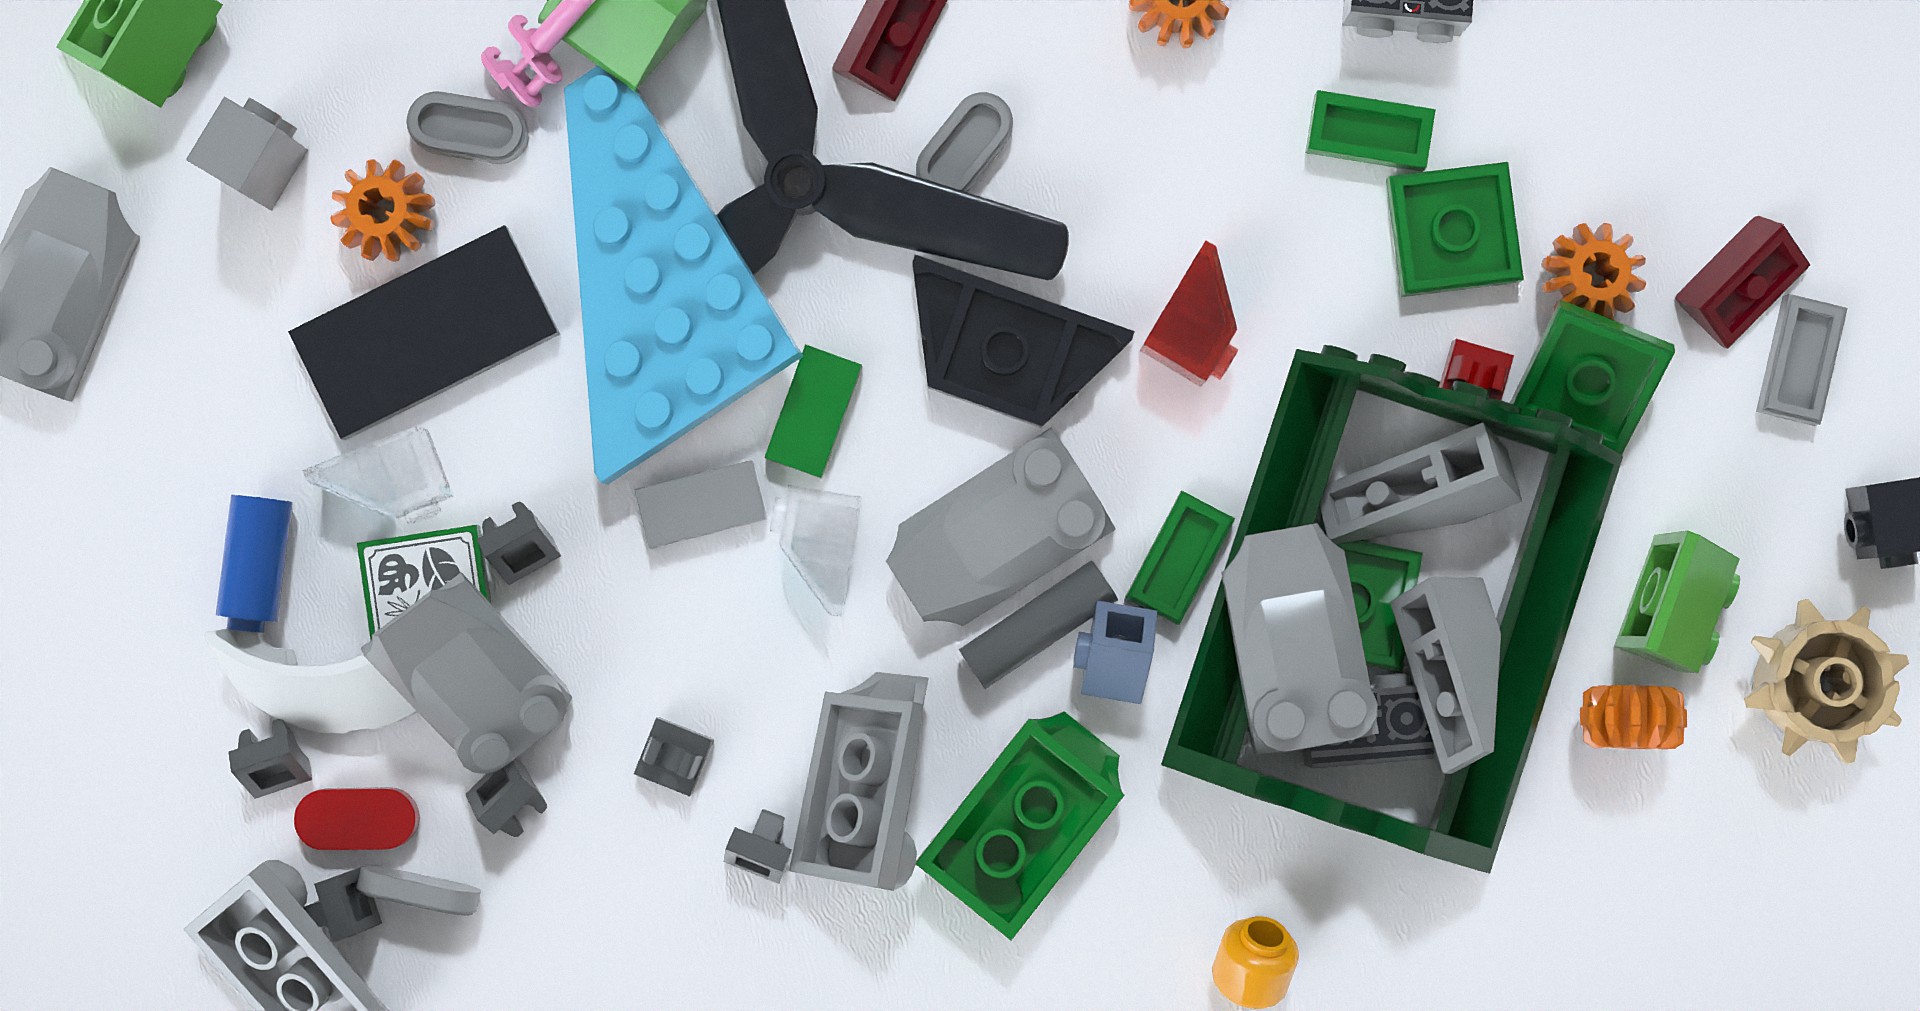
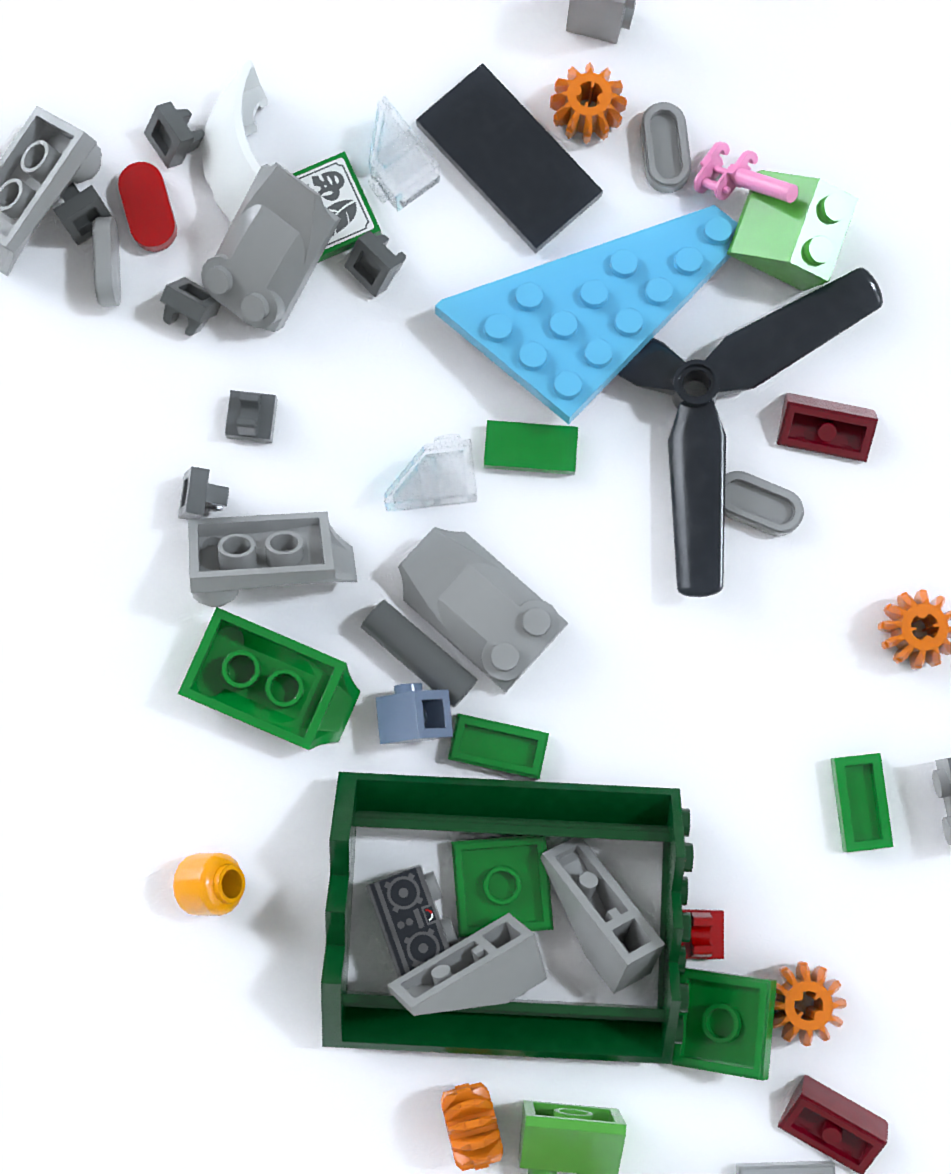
camera: 75 degrees right, 5 degrees down
blue brick [215,494,293,633] -> none
light grey tile [634,460,768,549] -> none
black wing [912,254,1135,428] -> none
clear red slope [1139,240,1239,387] -> none
light grey slope [1221,523,1379,755] -> none
green tile [1386,162,1524,297] -> none

